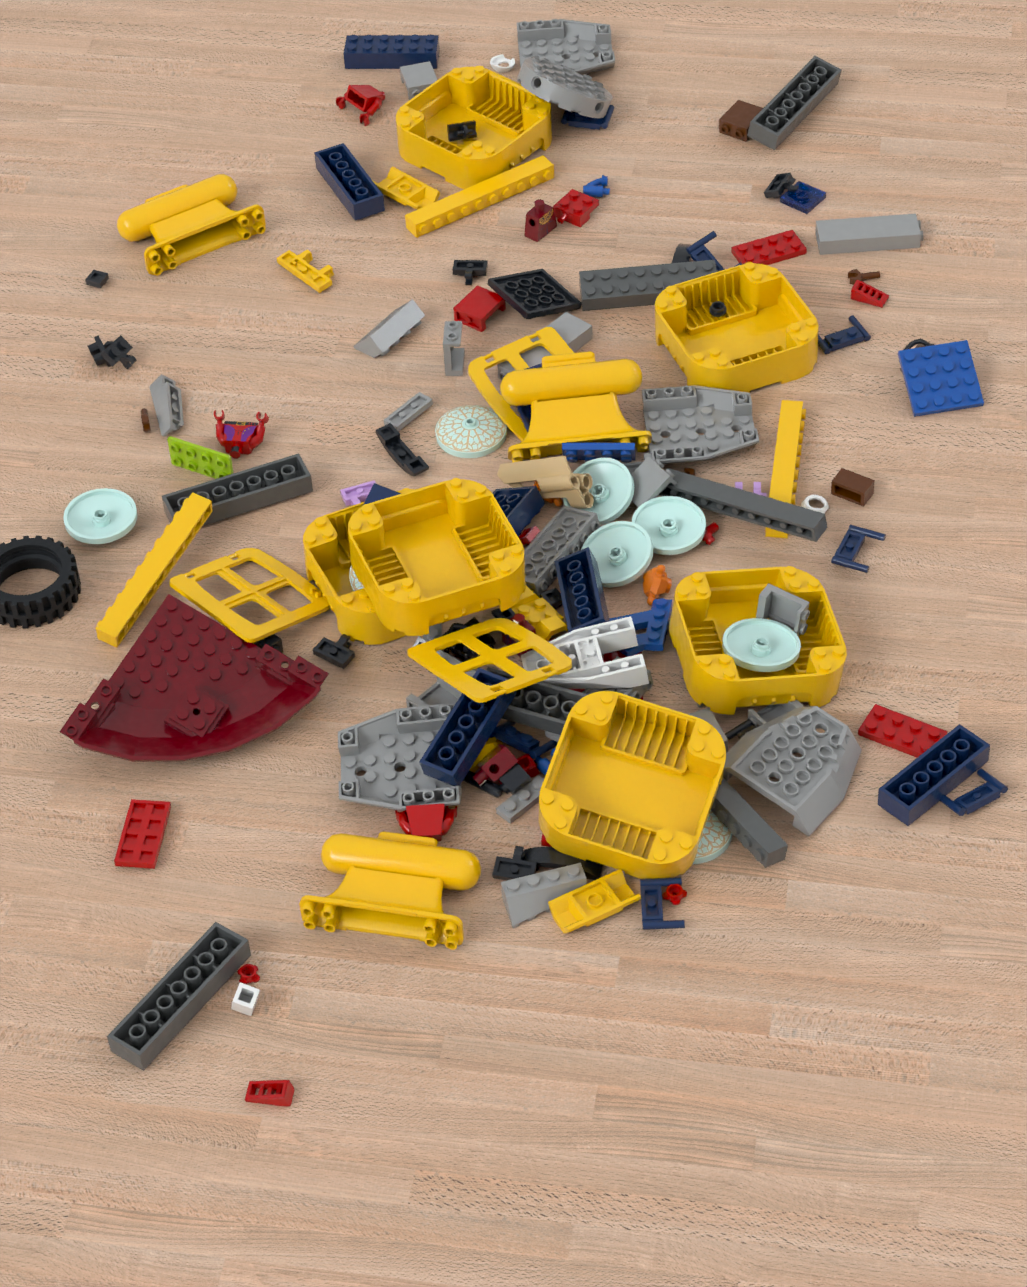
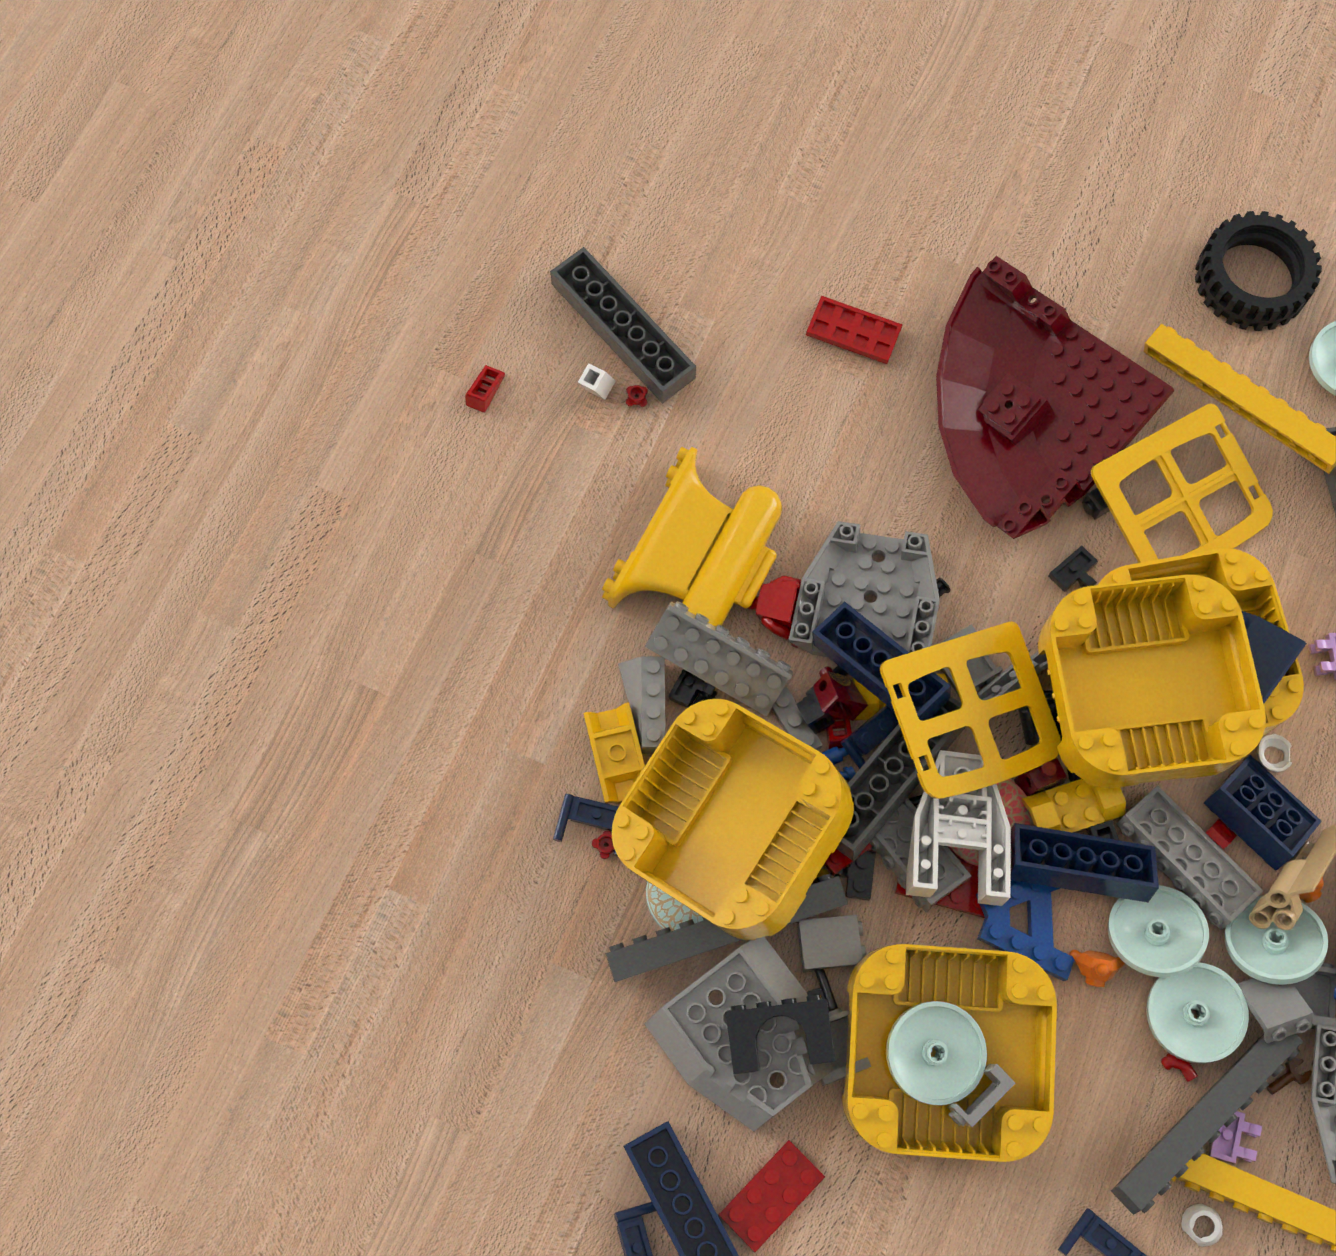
camera: 100 degrees right, 25 degrees up
none -> light grey bracket [645,601,793,716]
none -> black arch [726,995,836,1074]

